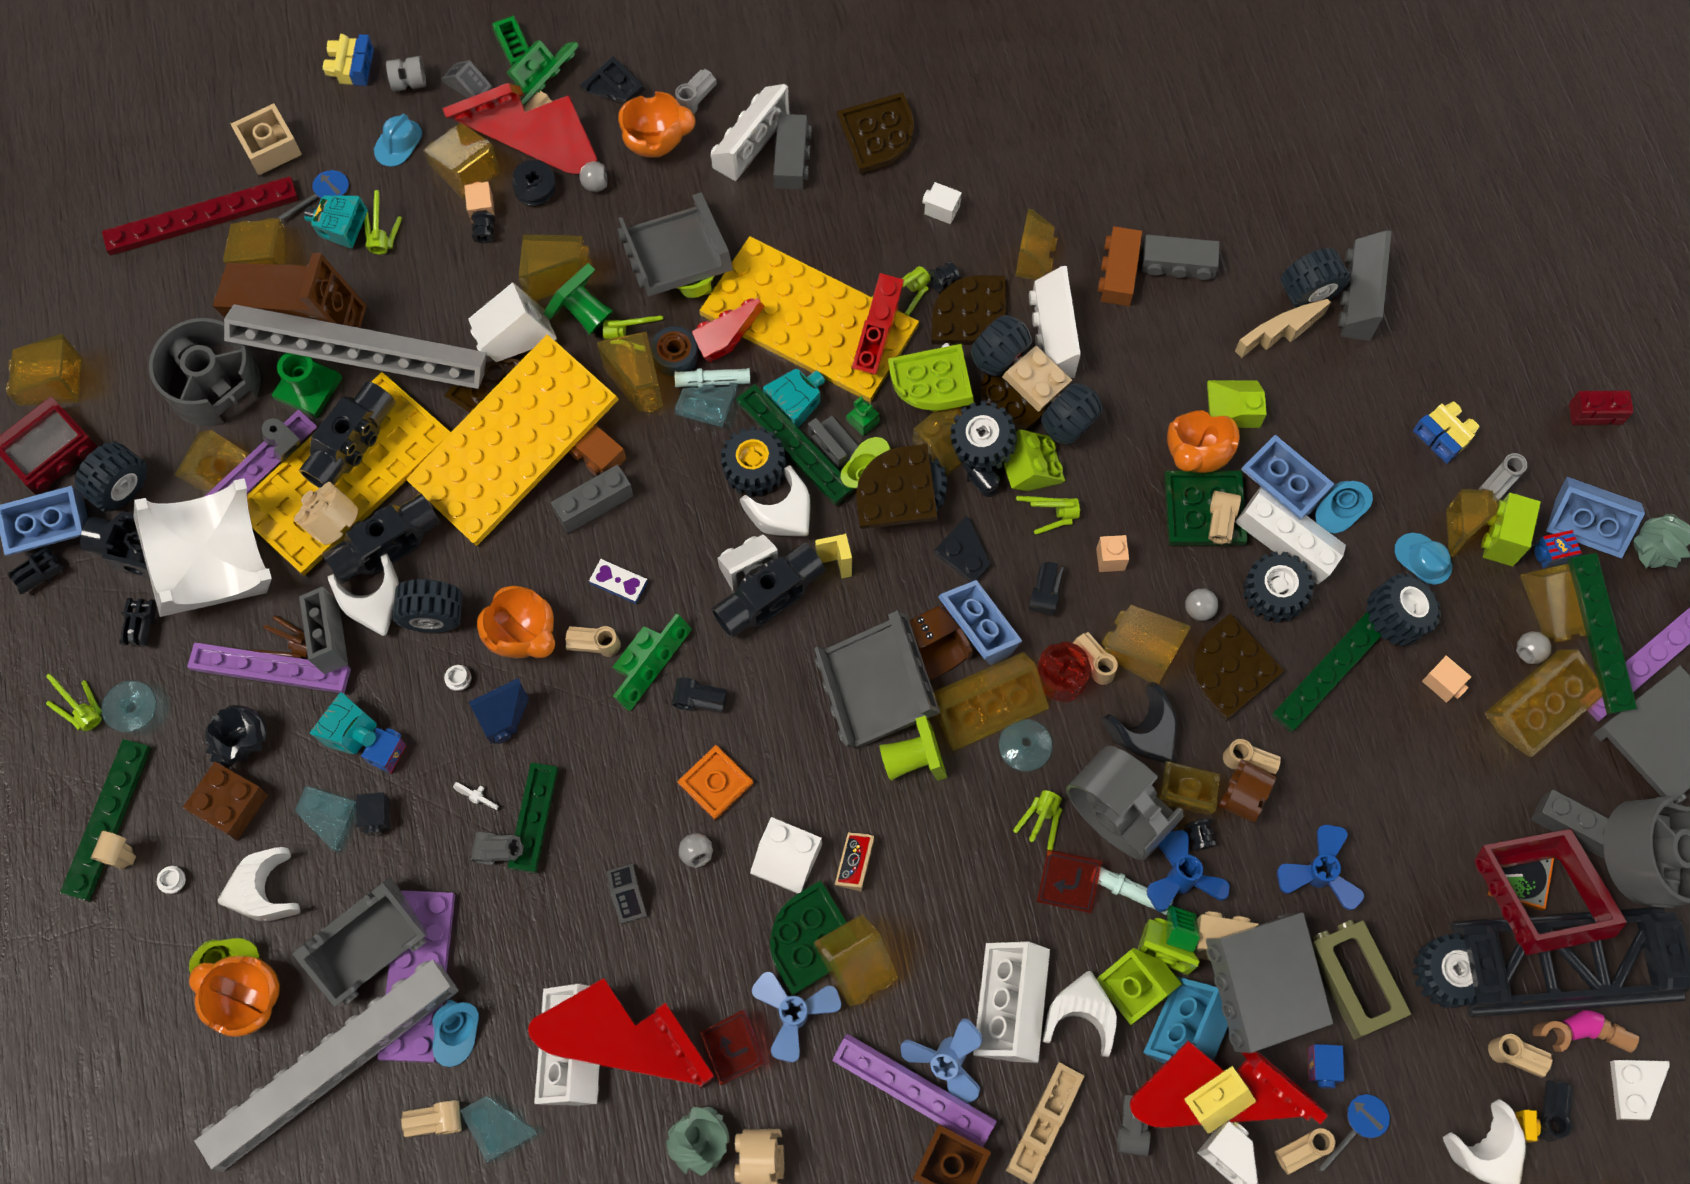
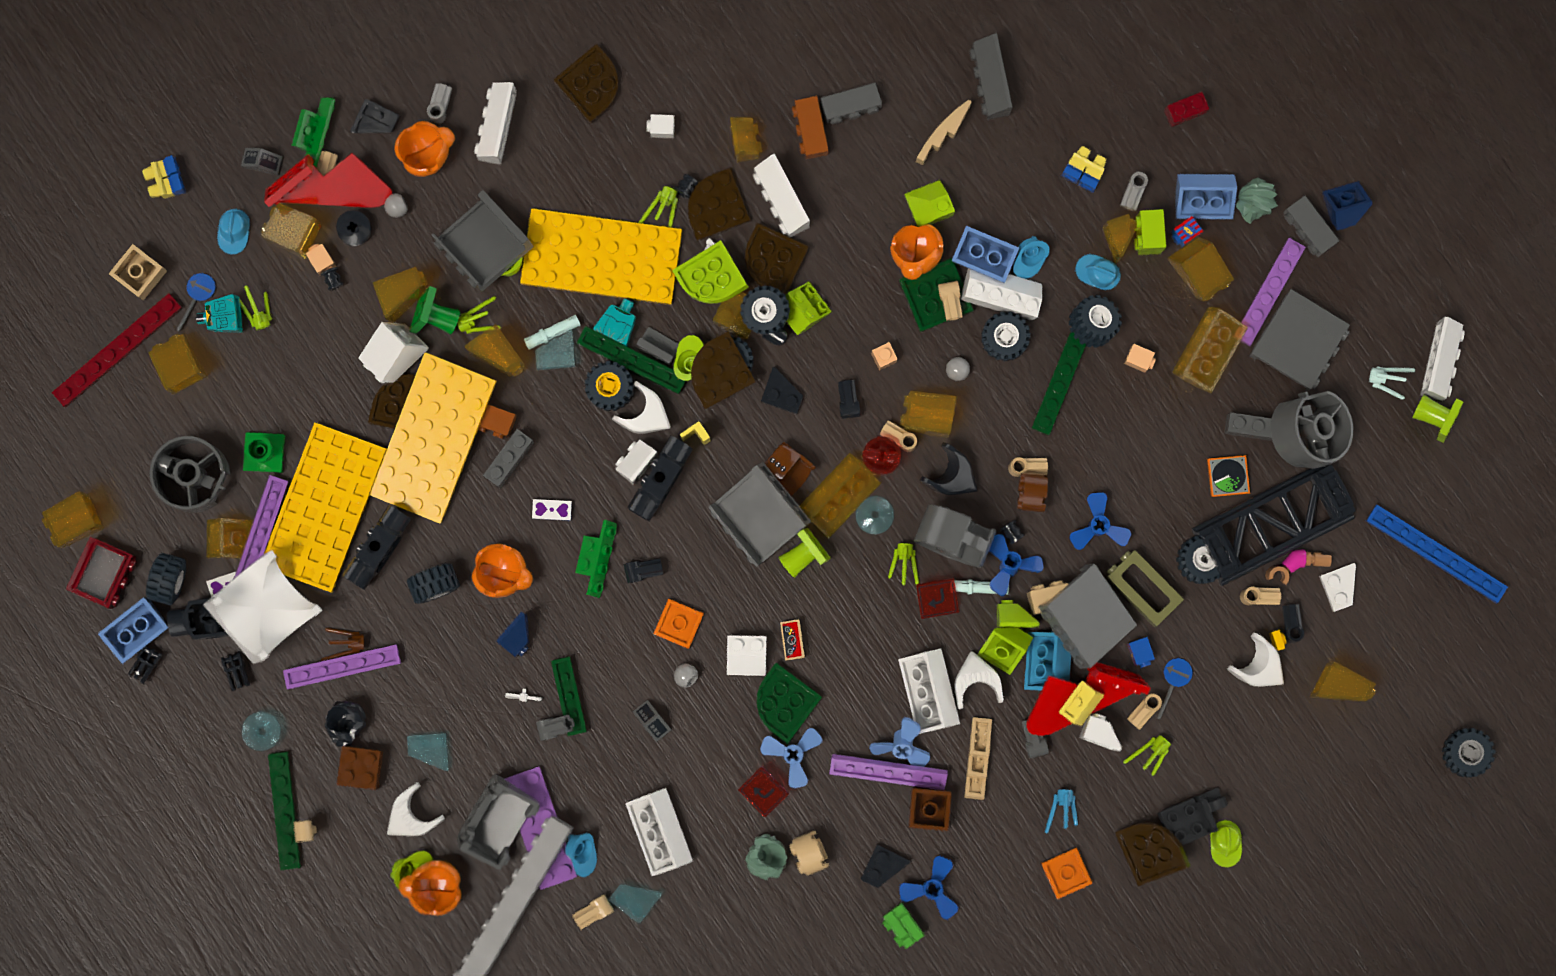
camera: 25 degrees left, 15 degrees up
lime plant [46,674,103,731] -> none
white plate [157,866,186,894] -> none
reddish brown brick [213,253,367,328] -> none
light grey brick [224,304,487,389] -> none
dark grey leg [262,418,300,463] -> none
tan brick [294,482,358,545] -> none
black brick [299,381,396,488] -> none
dark grey brick [299,586,348,674] -> none
teal torso [310,692,376,755] -> none
white animal [328,554,399,636] -> none
black brick [356,792,390,836] -> none
blue brick [361,728,406,774] -> none
light grey wheel [386,56,426,92] -> none
white plate [444,665,472,691] -> none
green slope [492,15,529,66] -> none
red piece [528,978,714,1088] -> none
tan piece [565,626,621,657] -> none
wheel [651,326,699,376] -> none
slope [692,298,765,363] -> none
dark grey brick [774,114,812,190] -> none
clear yellow slope [814,914,898,1007] -> none
green piece [846,396,880,436] -> none
red slope [852,273,904,375] -> none
medium blue slope [938,580,1022,666] -> none
black plate [971,315,1103,444] -> none
lime plant [1016,496,1080,535] -> none
clear yellow slope [1158,761,1220,816] -> none
green slope [1166,905,1200,952] -> none
dark brown plate [1193,614,1285,722] -> none
black wheel [1280,248,1351,308] -> none
dark red piece [1474,829,1627,955] -> none
light grey piece [1516,631,1552,664] -> none
dark green plate [1567,553,1637,715] -> none

